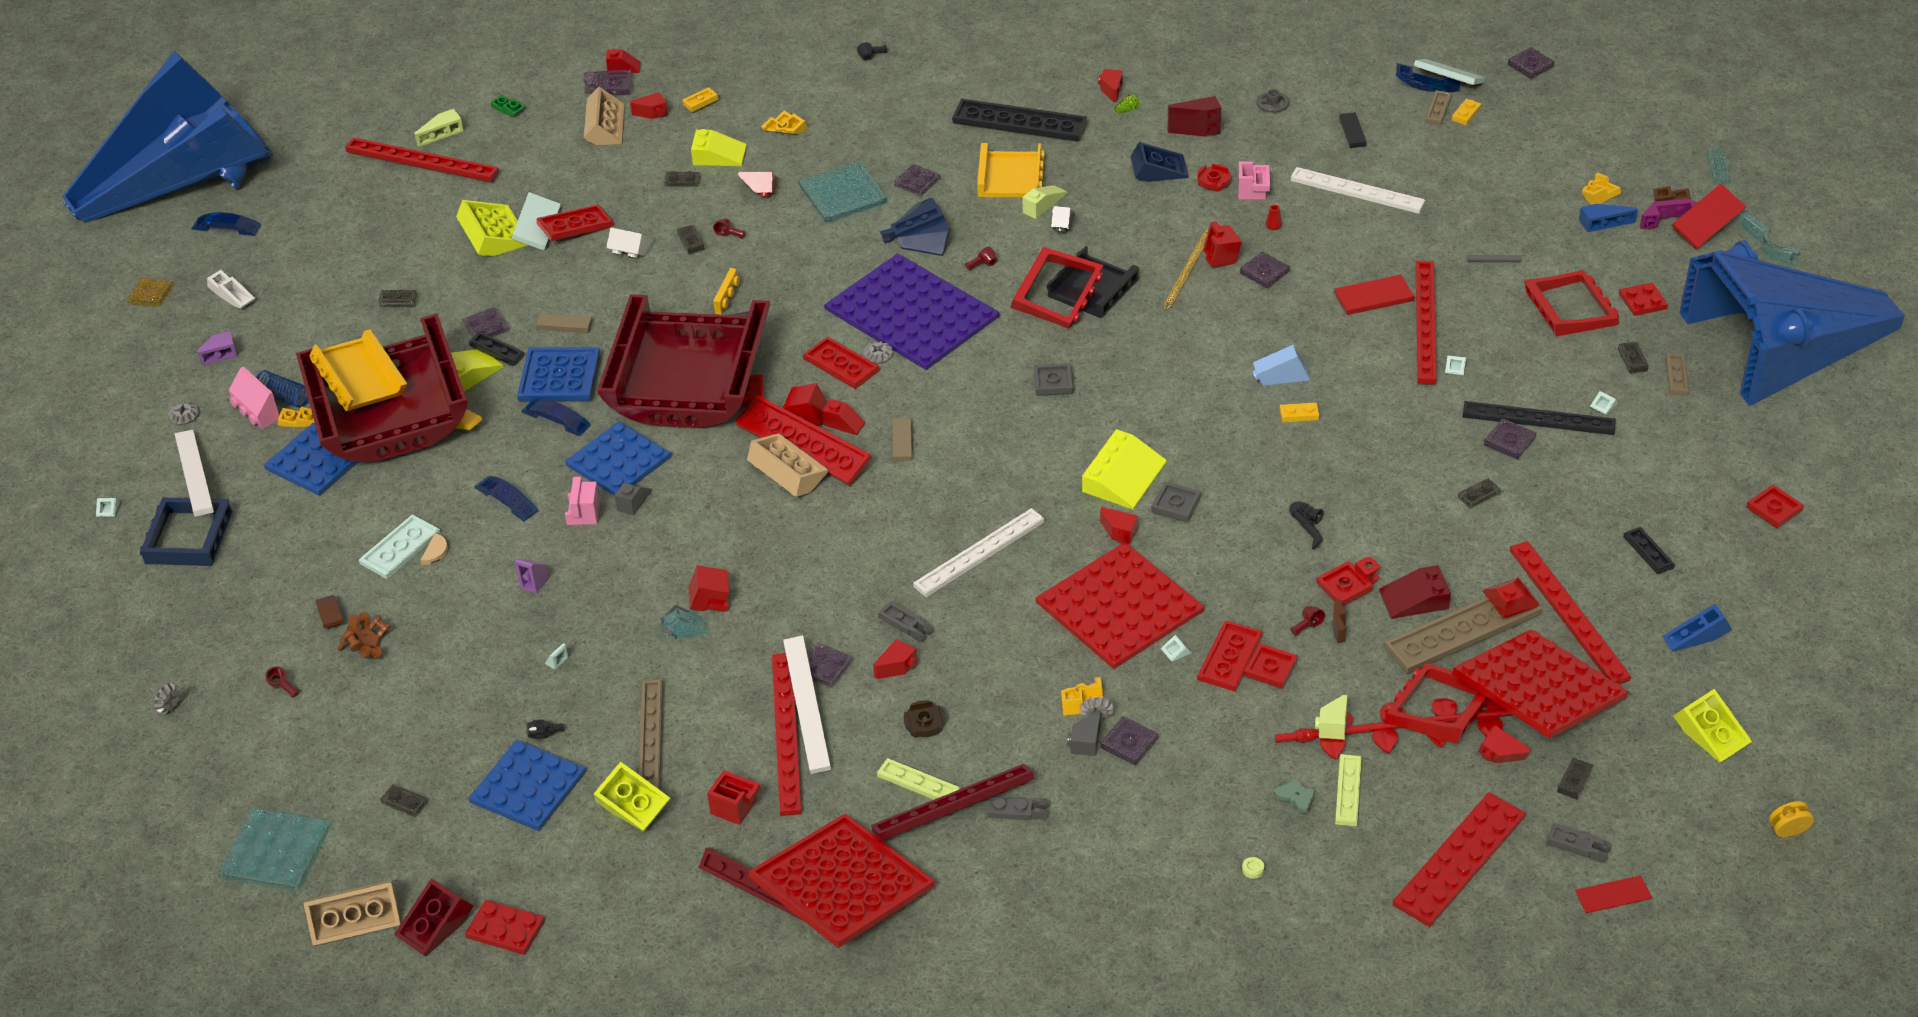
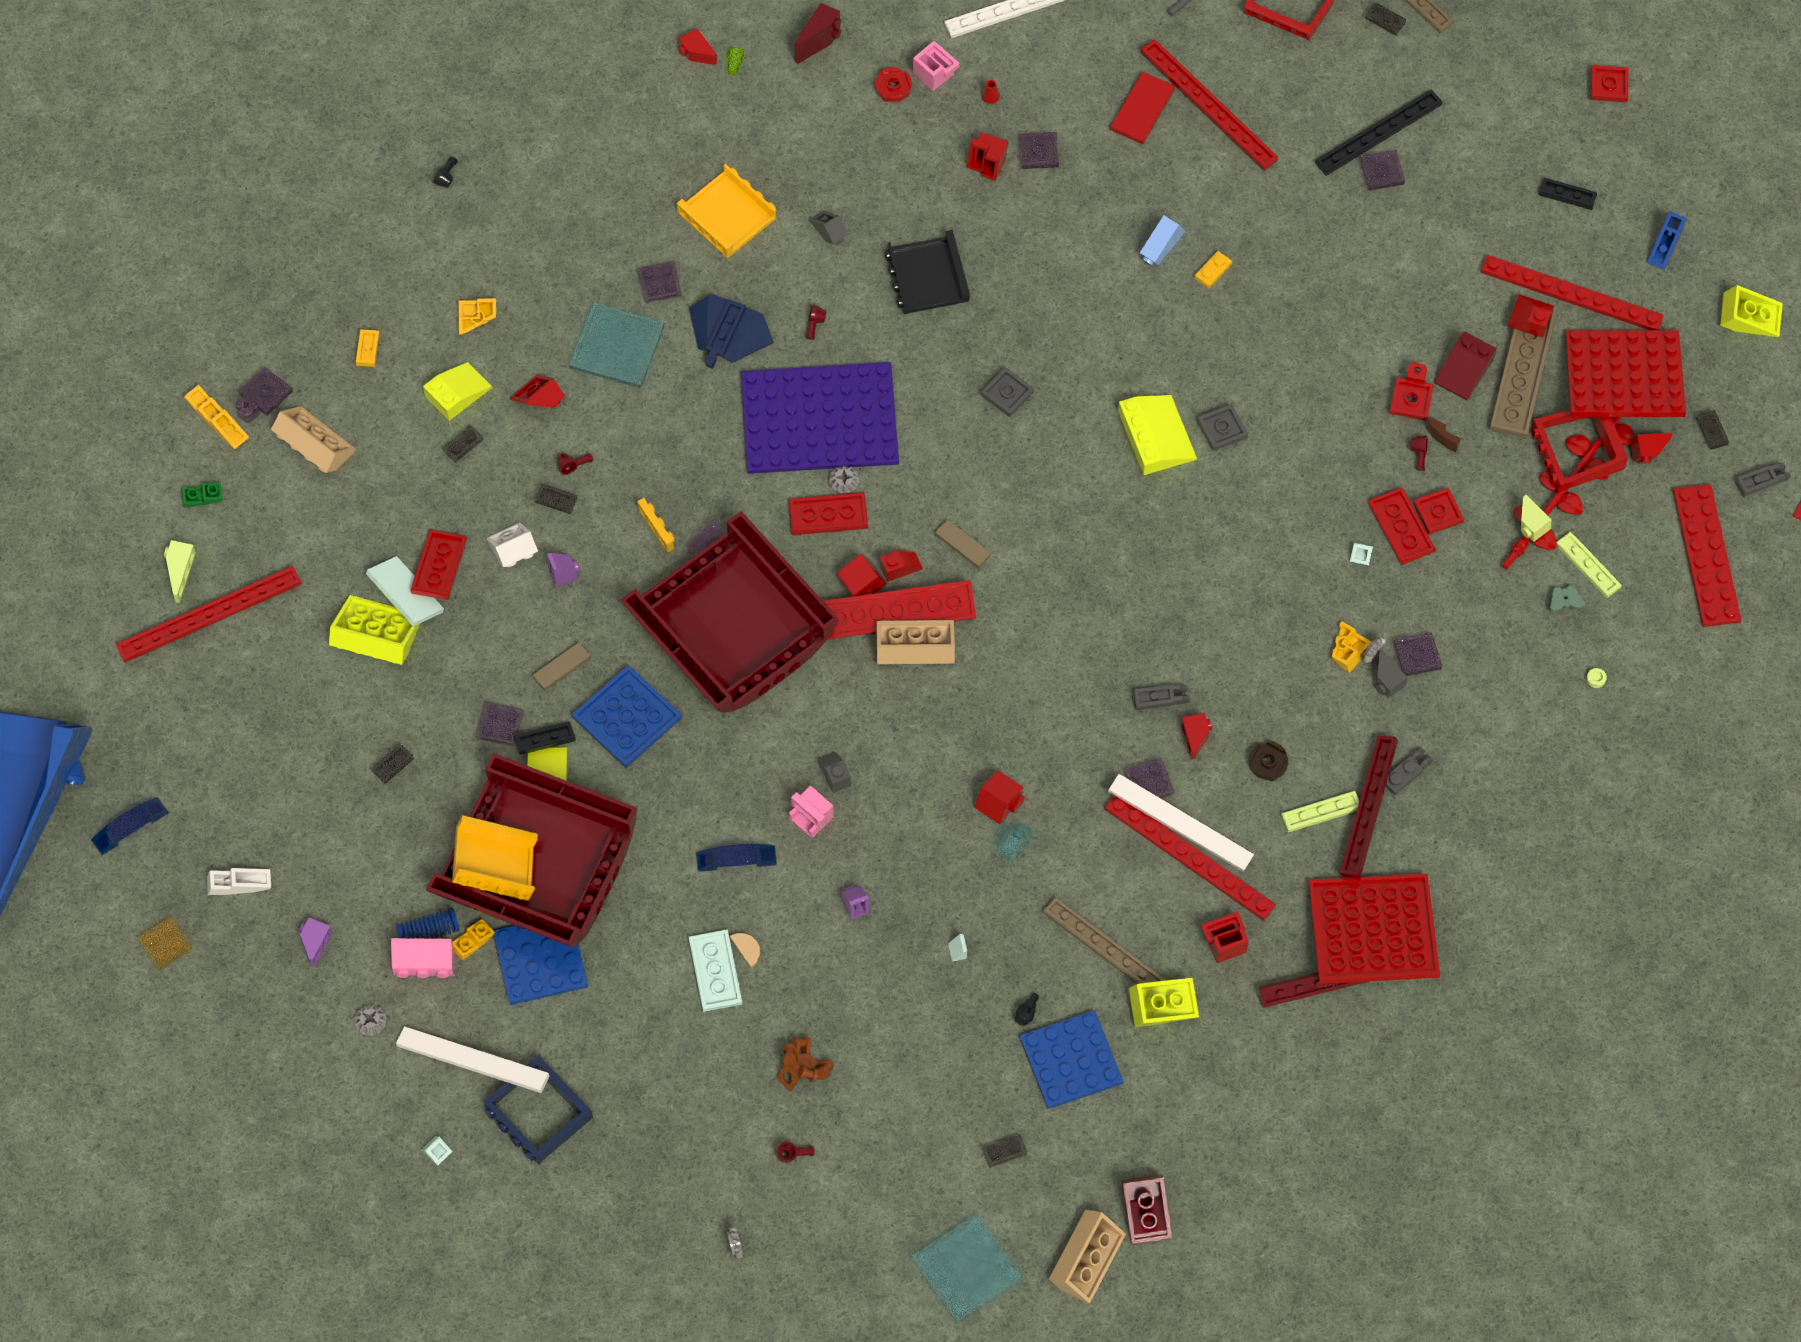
camera: 50 degrees left, 20 degrees up
reddish brown slope [315,595,343,629] -> none
red plate [465,900,545,955] -> none
clear blue slope [521,399,591,437] -> none
blue plate [565,421,671,495] -> none
red slope [606,49,641,74] -> none
red slope [629,92,668,119] -> none
white tile [913,508,1044,597] -> none
black plate [952,98,1087,141] -> none
red windscreen [1010,247,1103,329] -> none
yellowish green slope [1022,185,1067,219] -> none
red plate [1036,542,1204,669] -> none
red slope [1100,507,1138,544] -> none
dark blue slope [1130,142,1189,182] -> none
yellow piece [1164,229,1209,309] -> none
black piece [1289,501,1324,550] -> none
light aqua slope [1445,356,1466,376] -> none
clear smoke plate [1458,478,1501,509] -> none
light aqua slope [1590,391,1618,415] -> none
none -> yellow slope [184,385,249,450]
none -> medium lavender slope [547,553,579,587]

